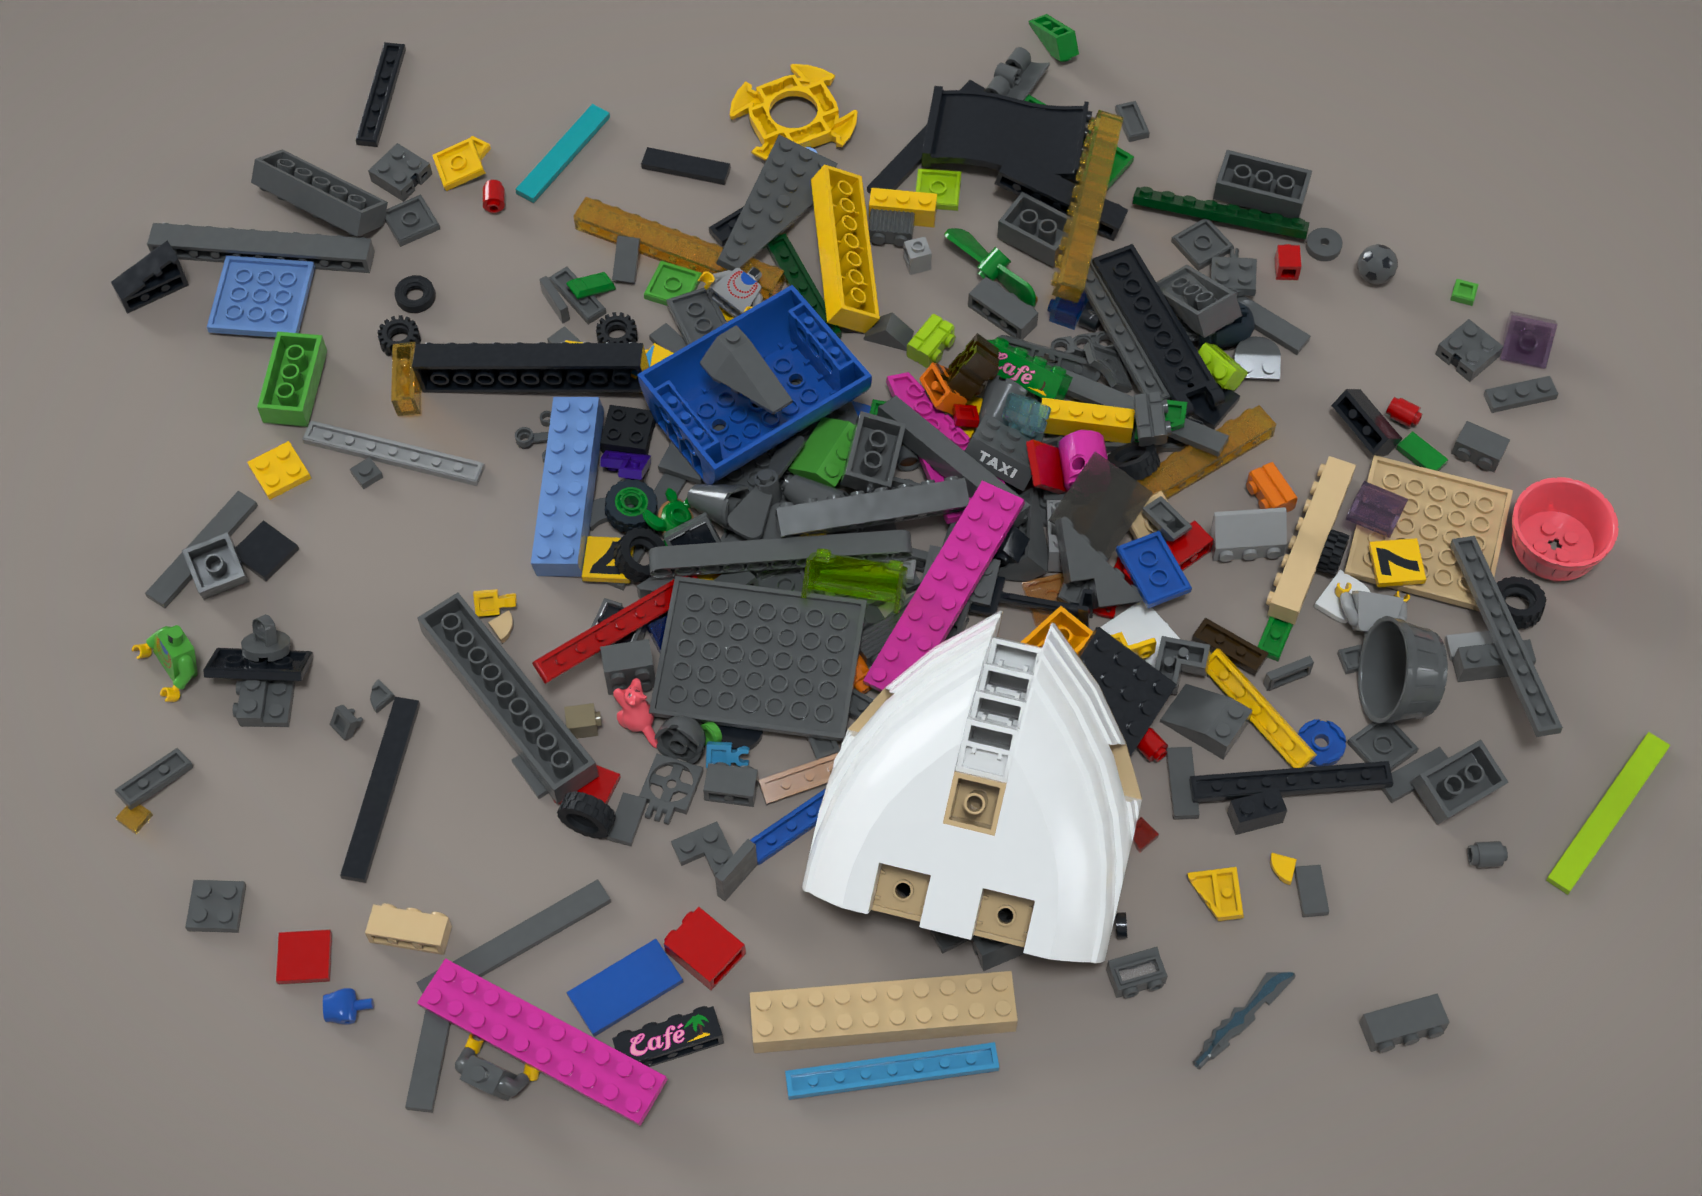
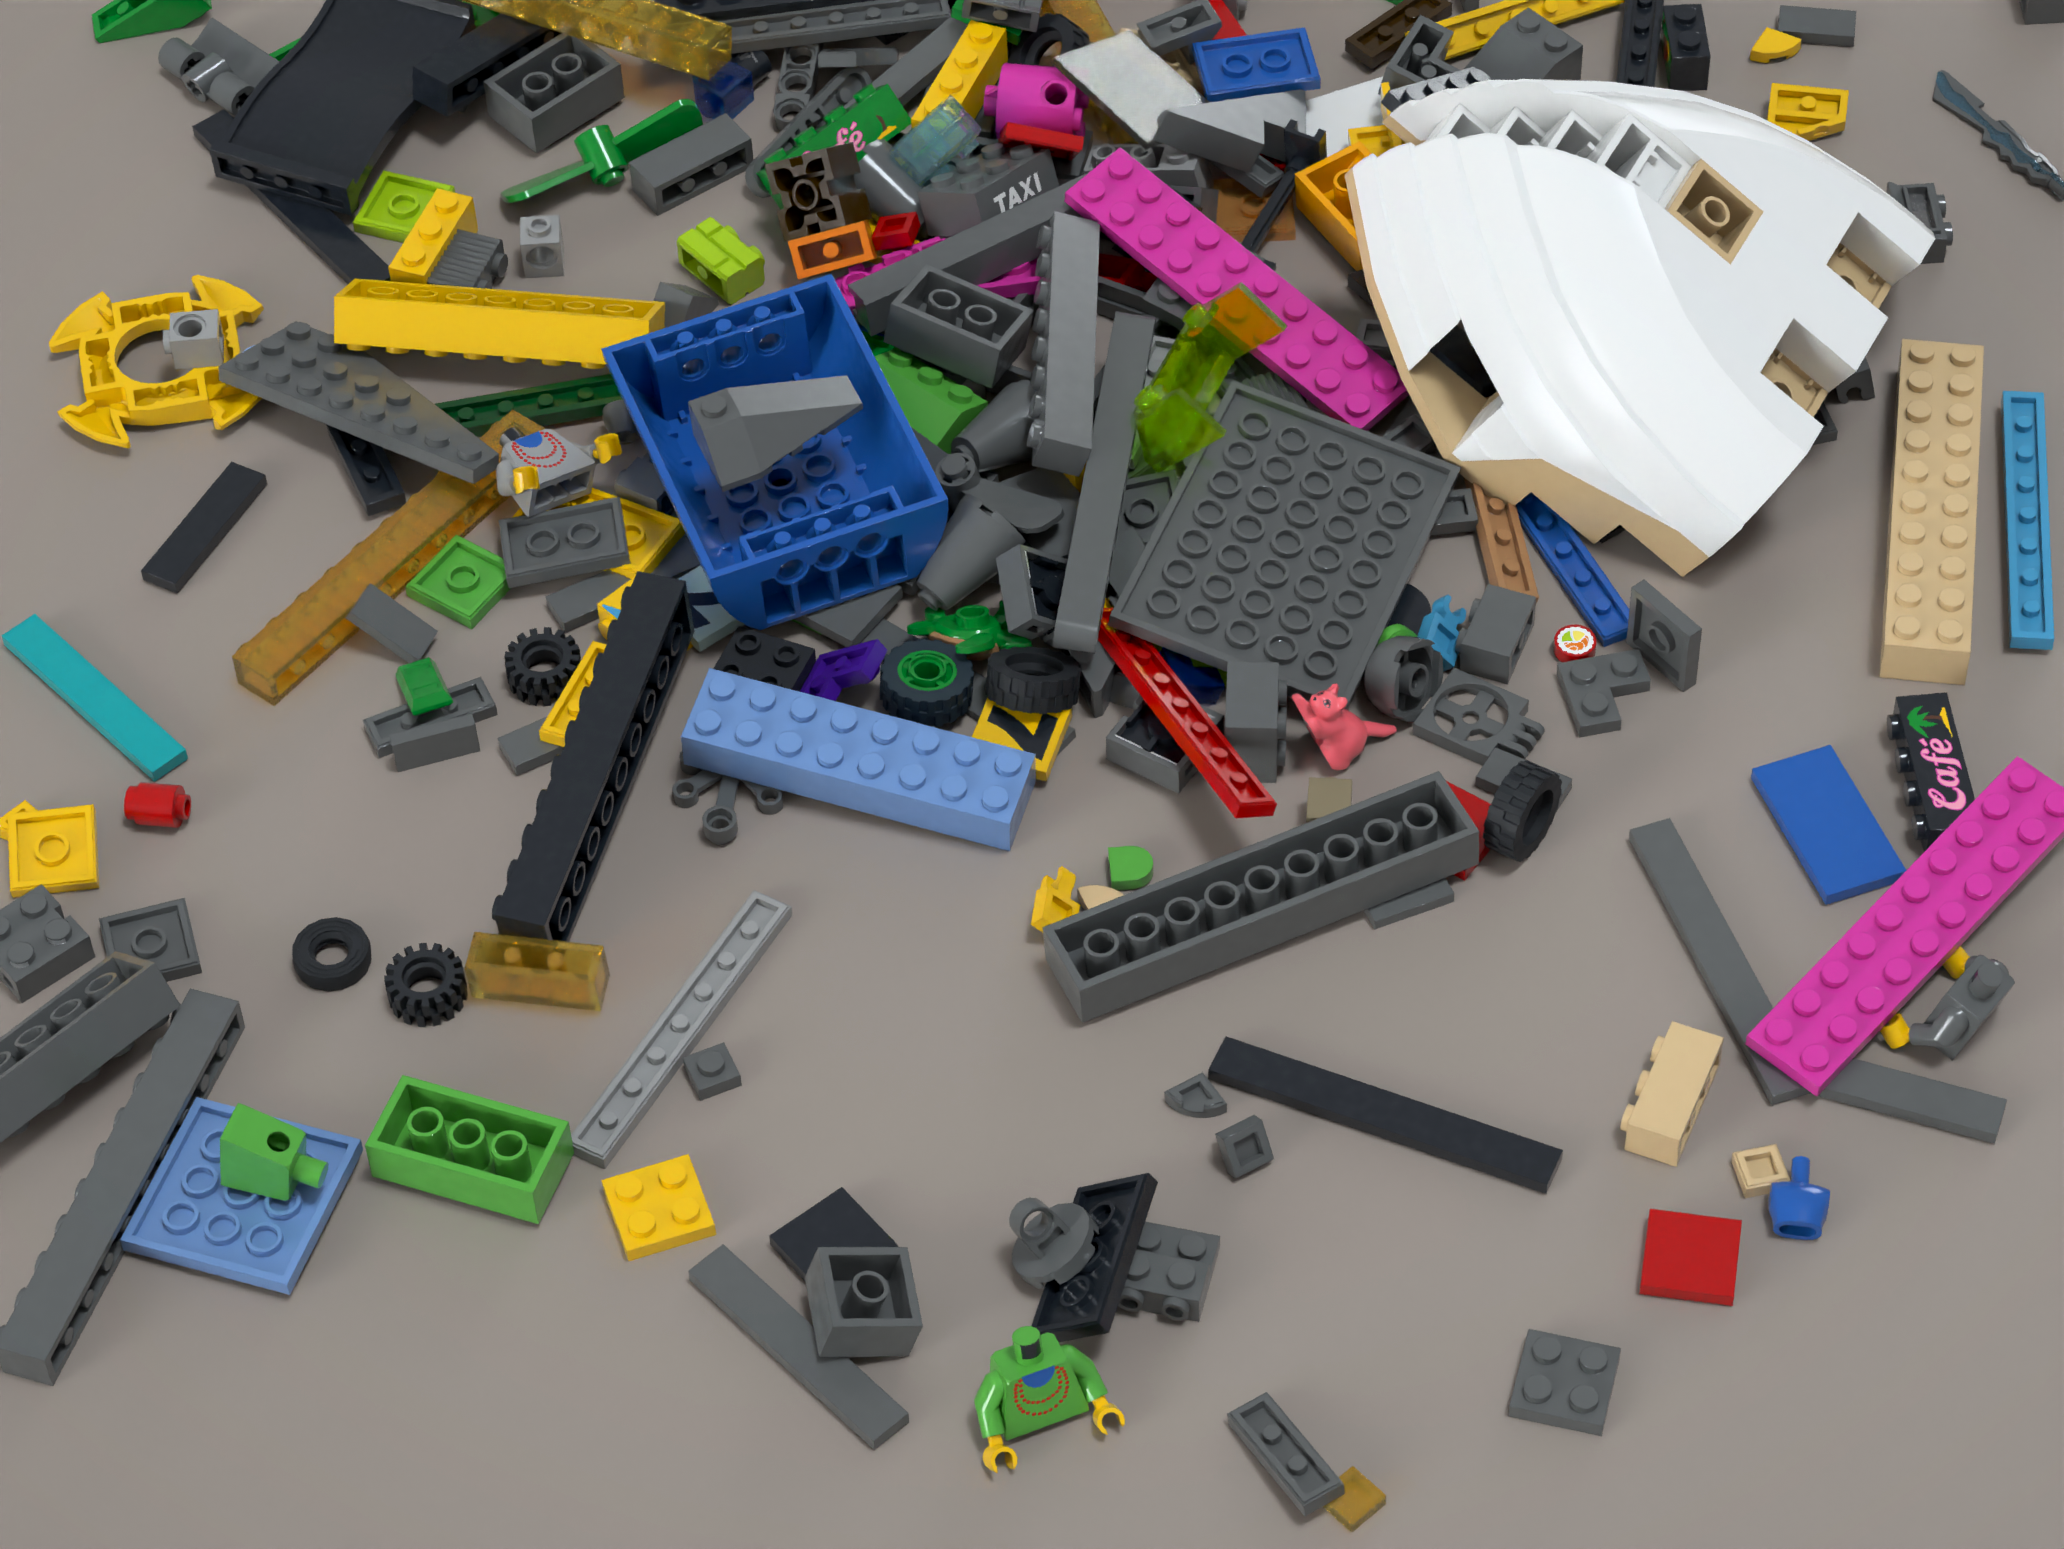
camera: 75 degrees left, 10 degrees down
black wedge [111,240,189,314] -> none
red brick [664,907,746,991] -> none
none -> light grey brick [163,309,224,370]
none -> bright green torso [220,1103,329,1201]
none -> bright green tile [1108,846,1153,891]
none -> tile [1554,624,1597,662]
none -> tan tile [1731,1144,1790,1198]

